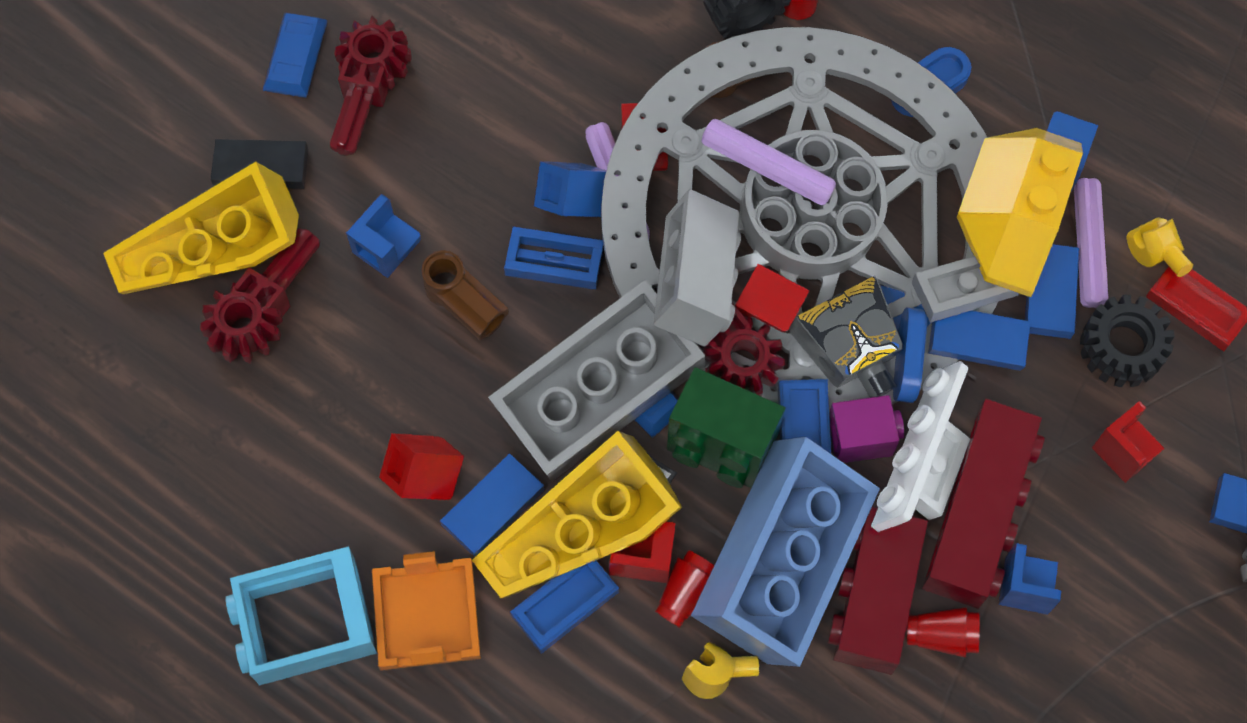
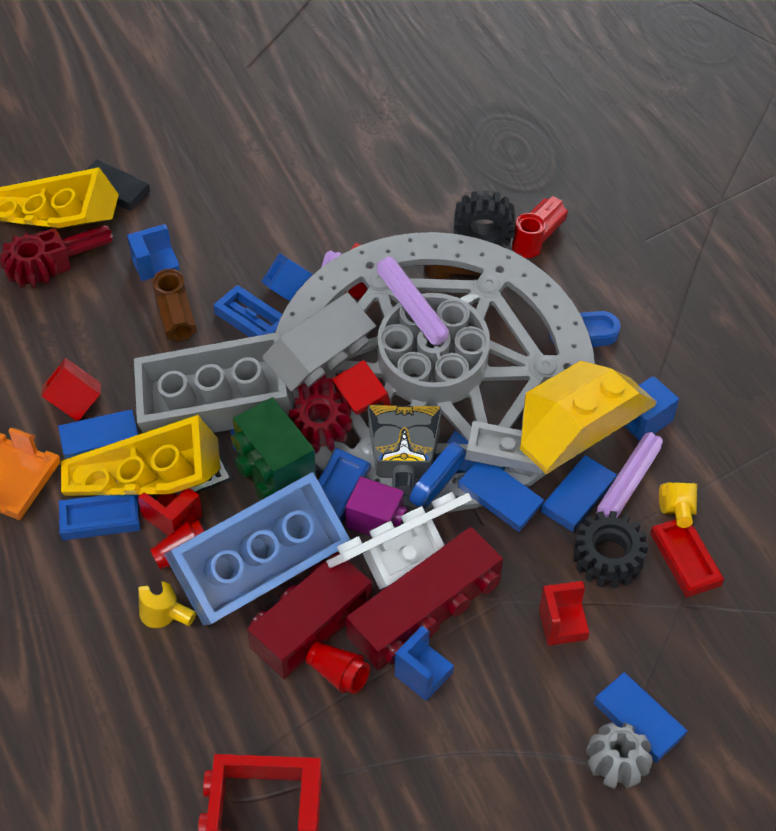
camera: 30 degrees right, 15 degrees down
blue tile [263,13,327,98] -> none
dark red gear [330,15,412,156] -> none

